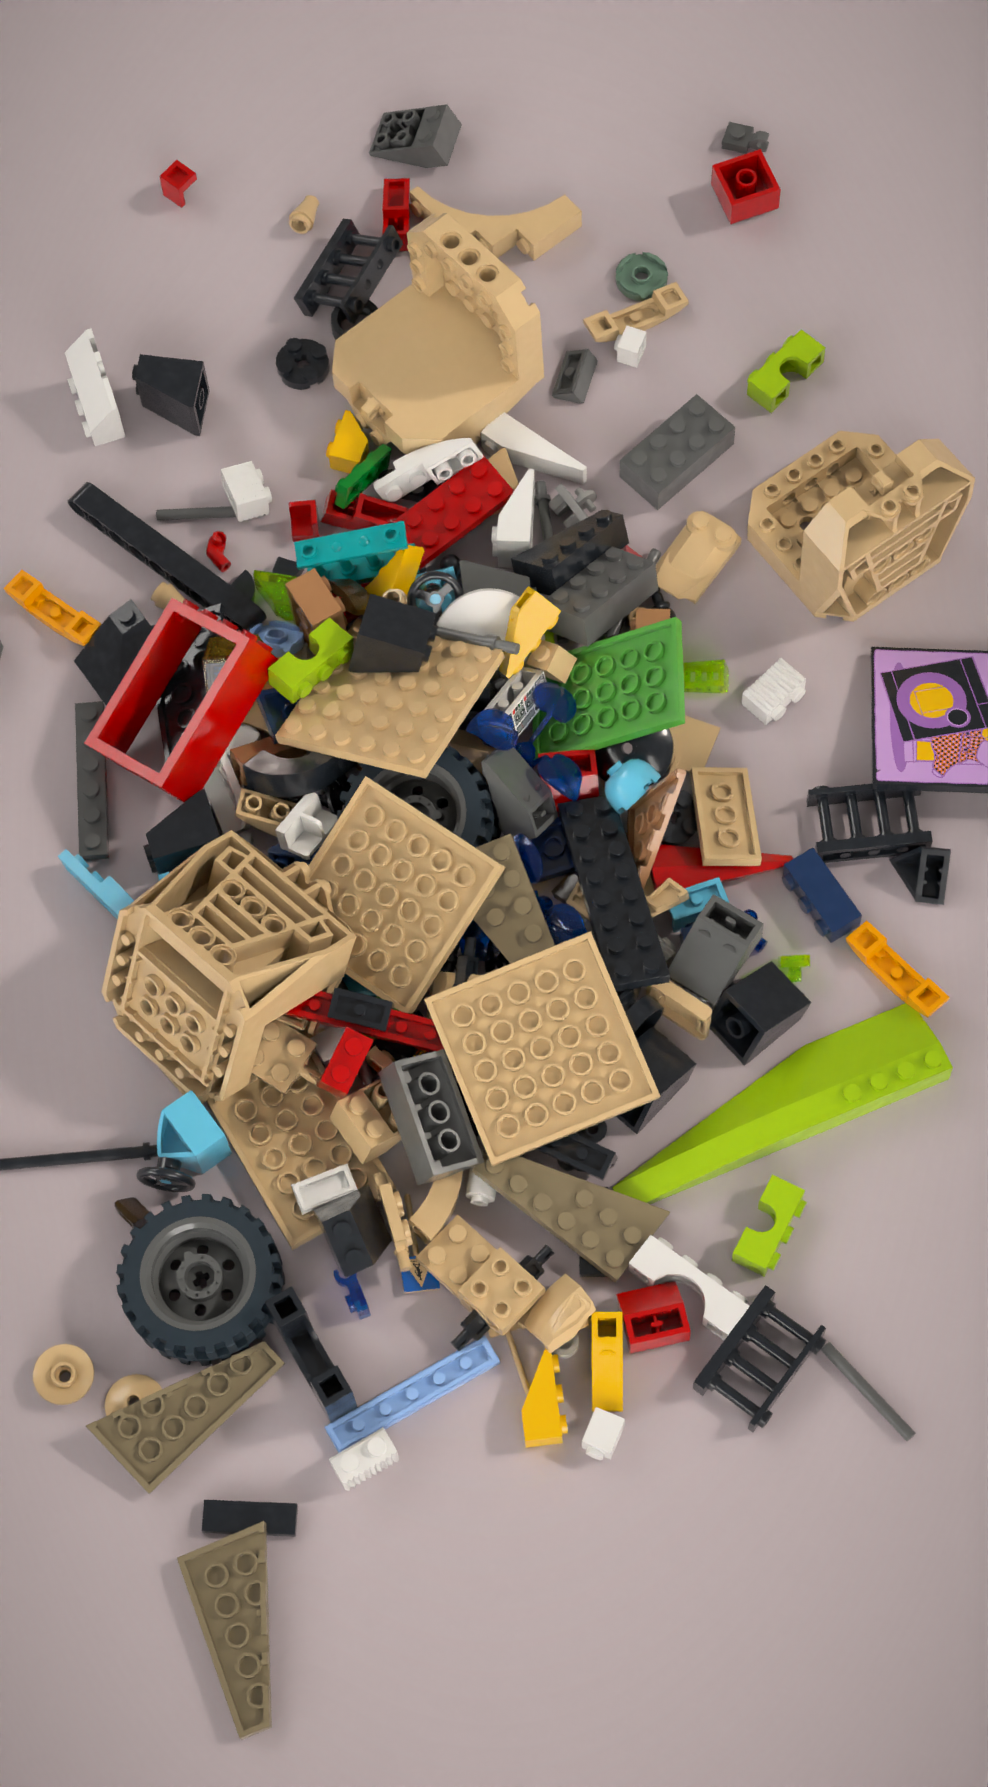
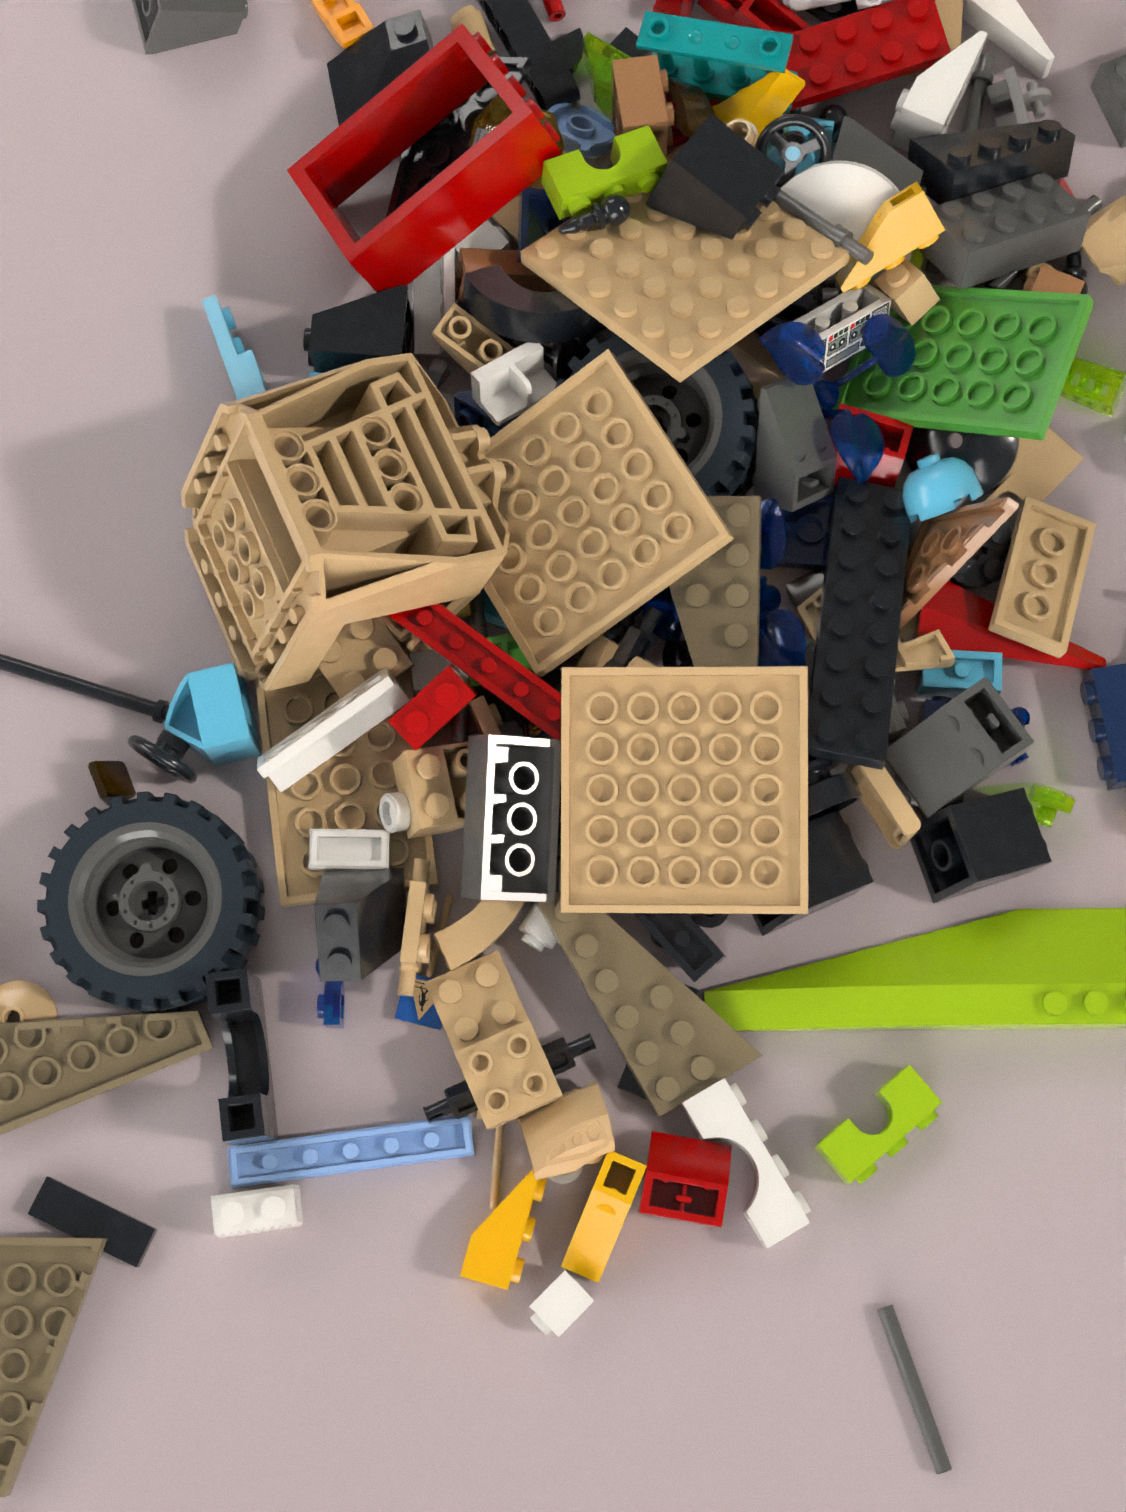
camera: 20 degrees right, 10 degrees up
dark grey plate [75,701,109,861] -> none
black panel [327,988,394,1032] -> none
black fence [693,1285,827,1432] -> none
none -> white fence [257,667,410,792]
none -> white tile [379,792,411,833]
none -> black bar [559,194,630,234]

